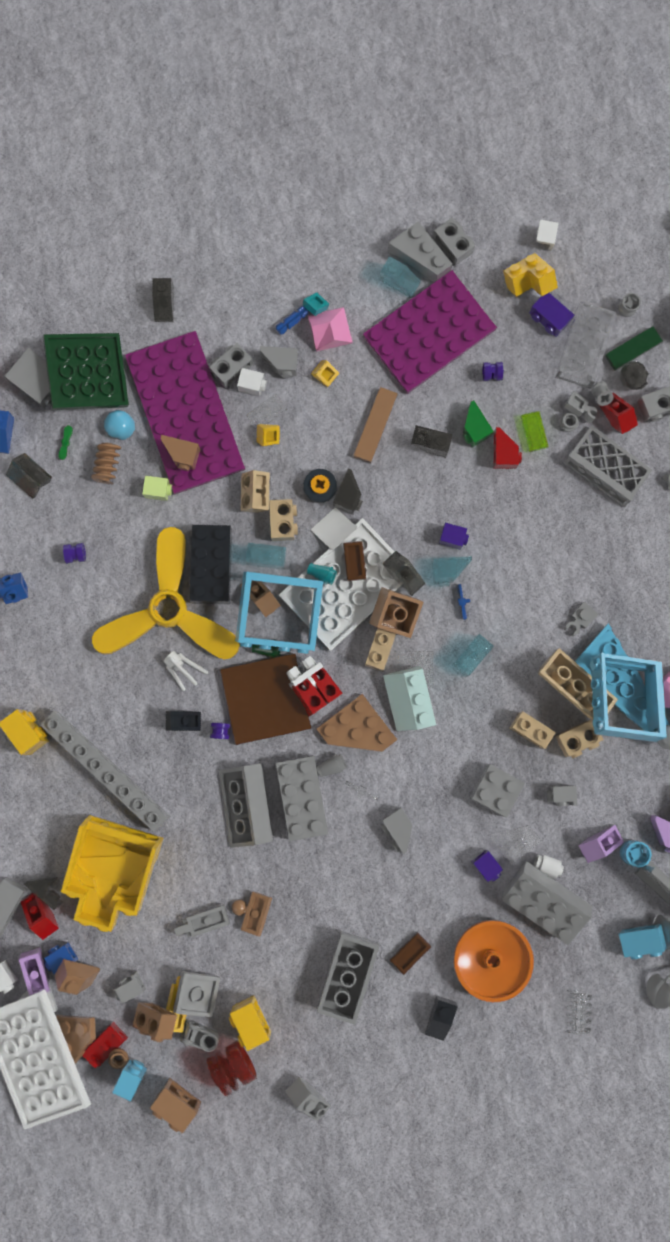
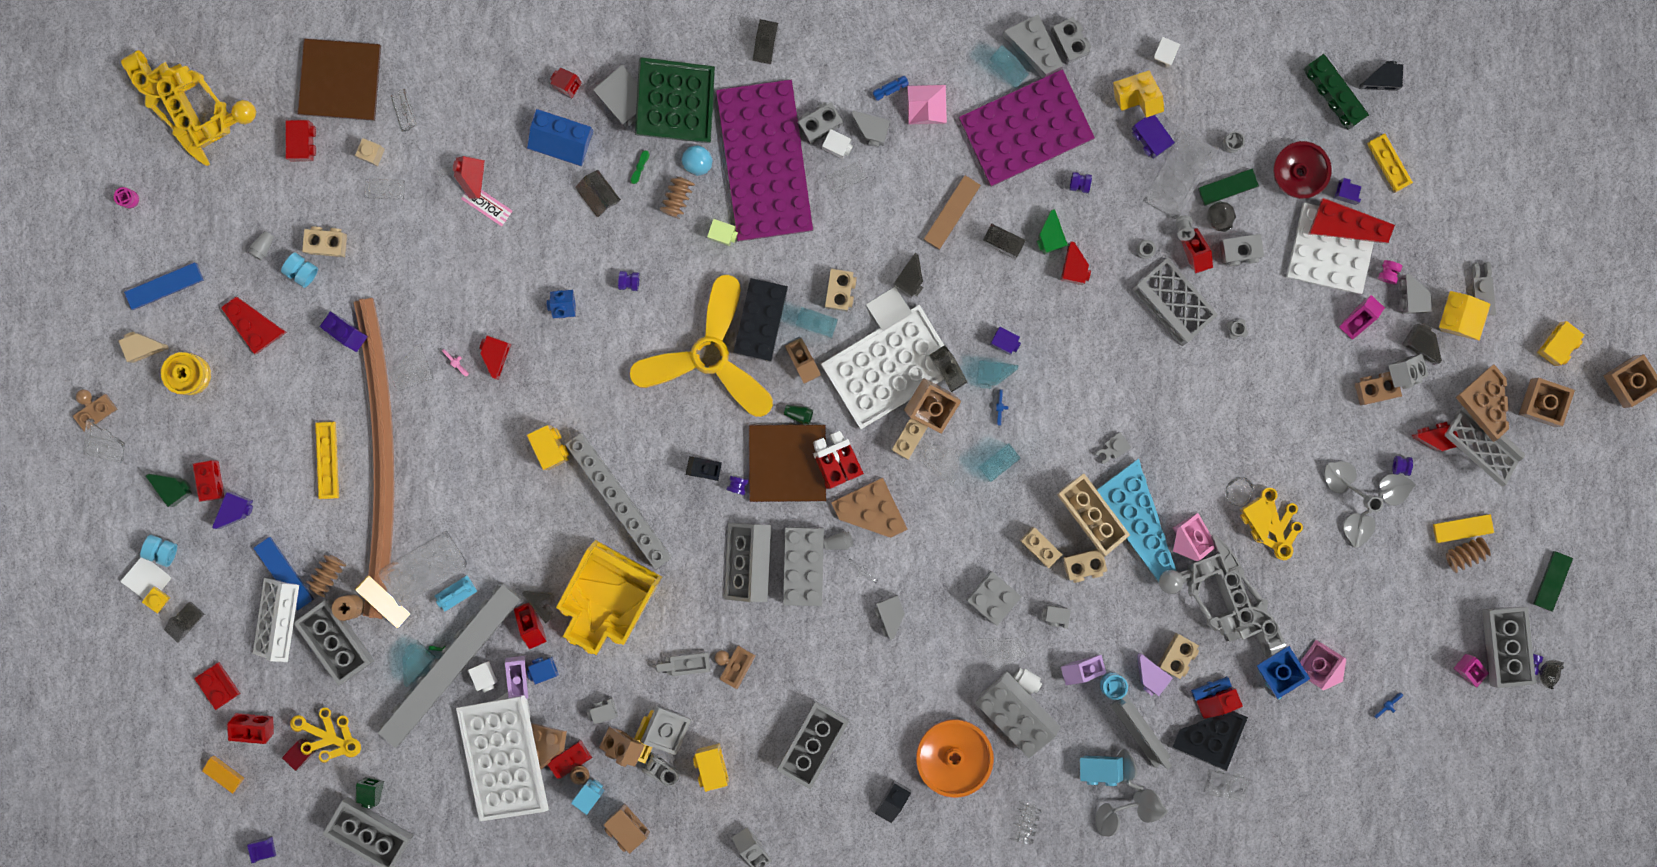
camera: 10 degrees right, 5 degrees up
medium nougat slope [55,959,100,995] -> none
medium nougat slope [160,435,200,471] -> none
white plant [164,651,208,691] -> none
clear red wheel [206,1040,257,1097] -> none
medium azure window [235,571,323,654] -> none
tan brick [241,470,270,513] -> none
yellow slope [256,424,280,446] -> none
teal plate [302,292,329,316] -> none
black wheel [303,469,337,503] -> none
teal cone [307,563,337,585] -> none
yellow slope [311,360,339,387] -> none
reddish brown tile [343,541,366,582] -> none
light aqua slope [383,666,436,731] -> none
reddish brown tile [390,932,431,975] -> none
dark purple brick [471,850,503,882] -> none
clear neon green tile [521,411,549,452] -> none
light grey plate [564,391,598,423] -> none
medium azure window [590,653,667,742] -> none

